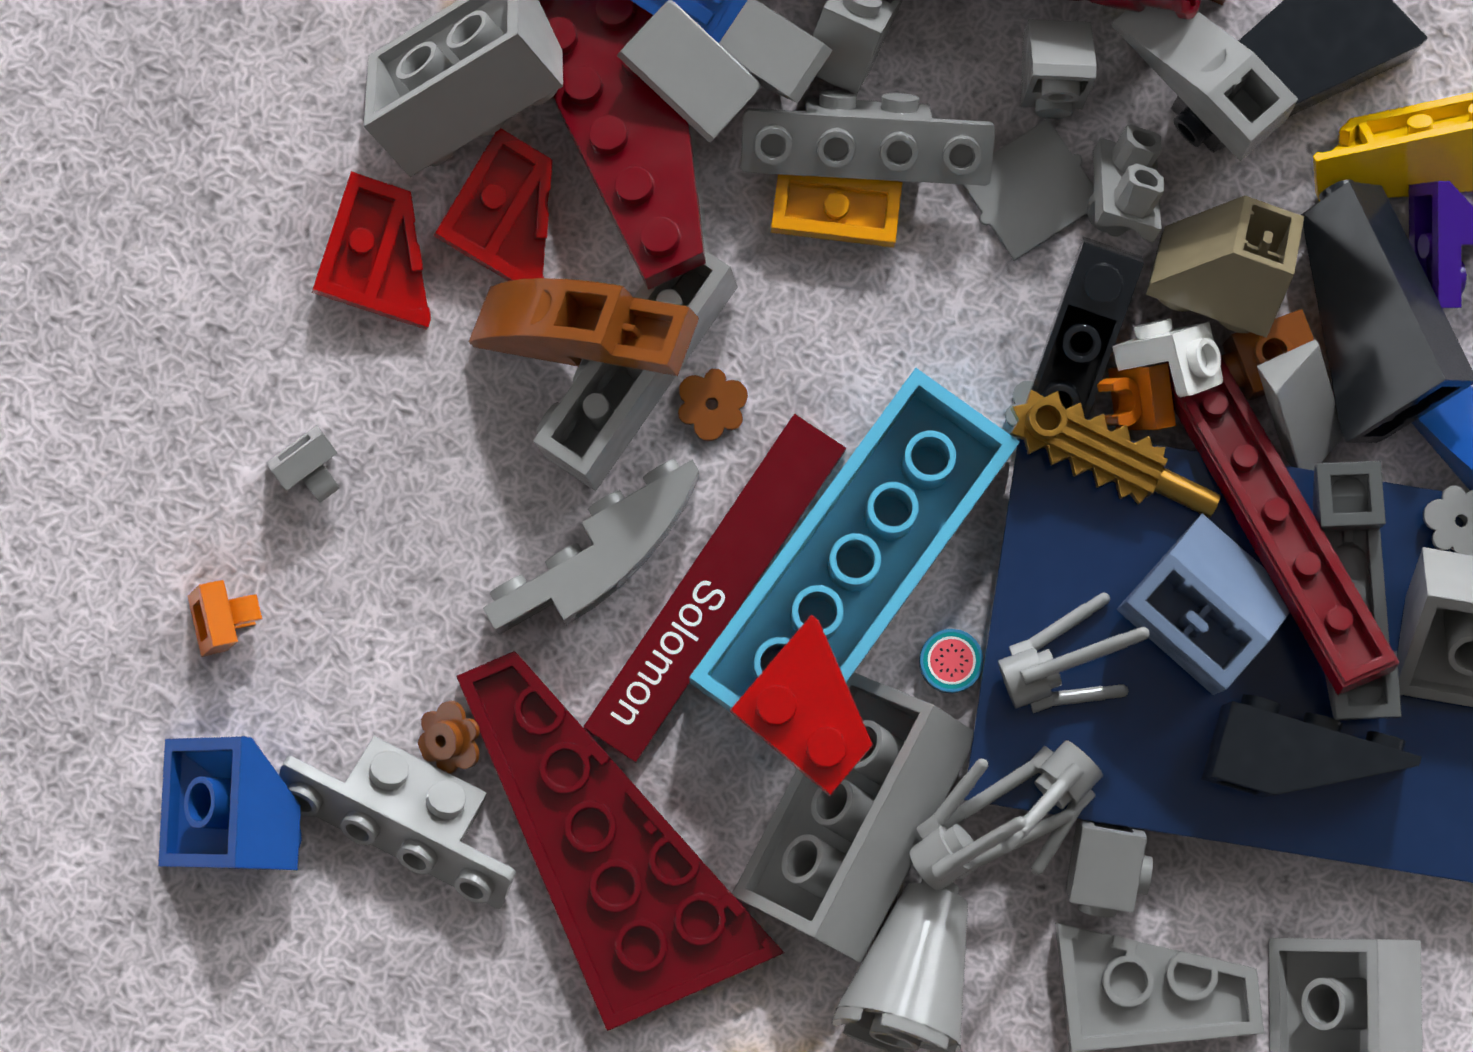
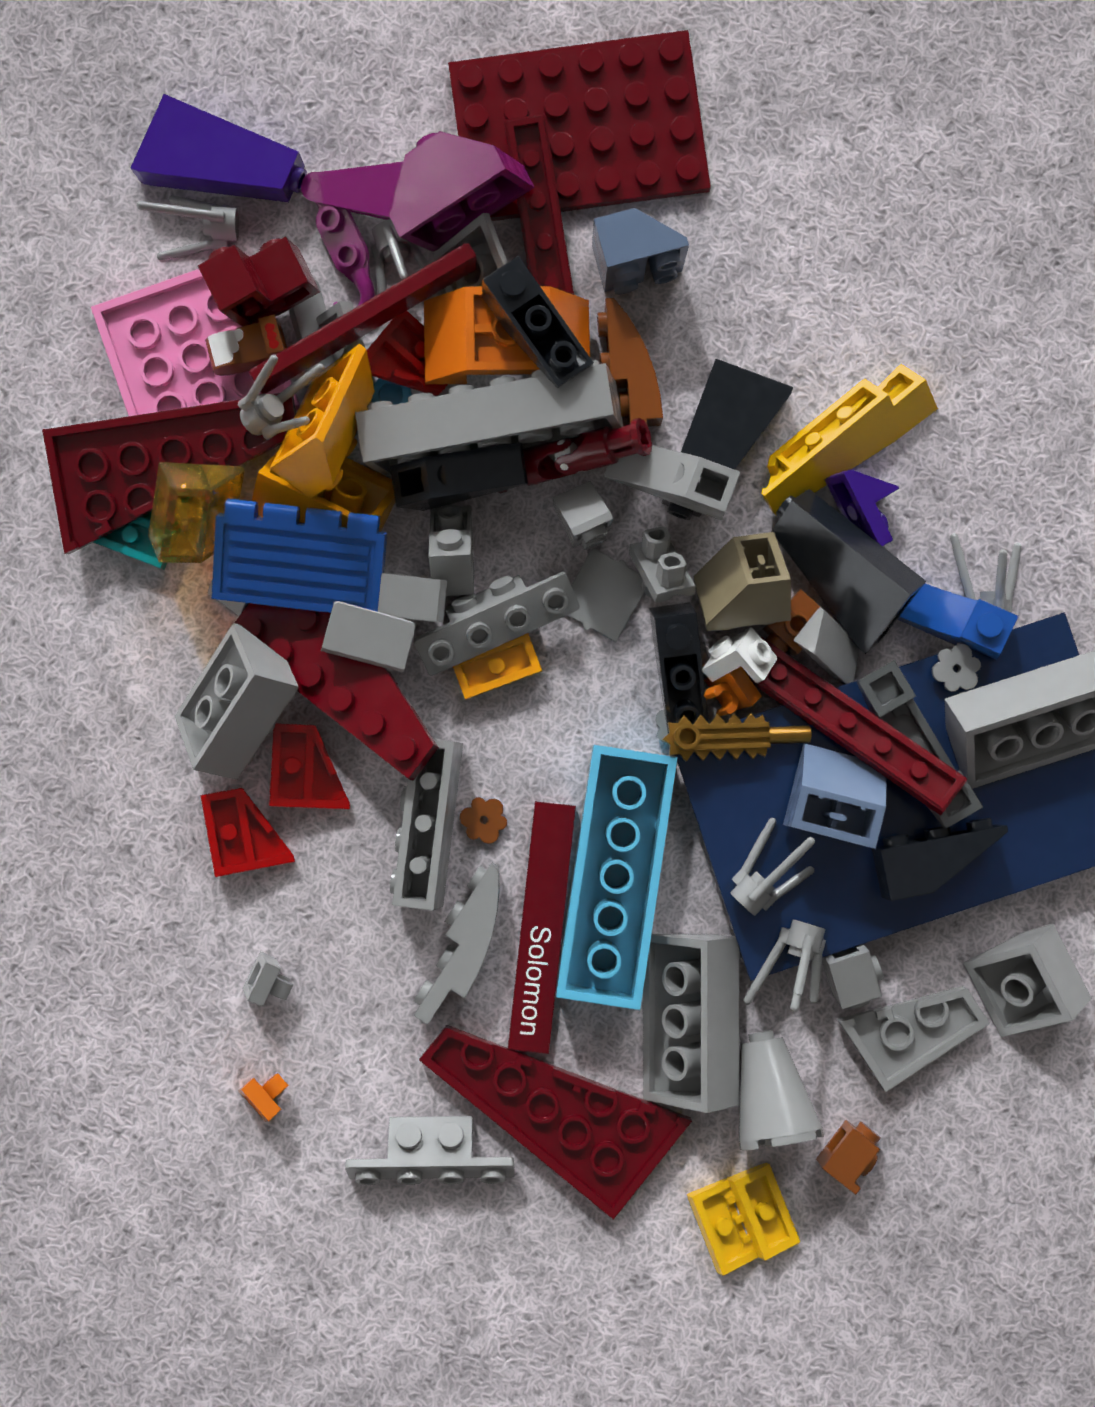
camera: 20 degrees left, 5 degrees up
blue slope [158,736,302,870] -> none
dark orange plant [418,701,480,774] -> none
dark orange slope [469,278,699,376] -> none
red wing [730,615,873,796] -> none
light grey plant [909,758,1075,891] -> none
tile [919,629,983,693] -> none

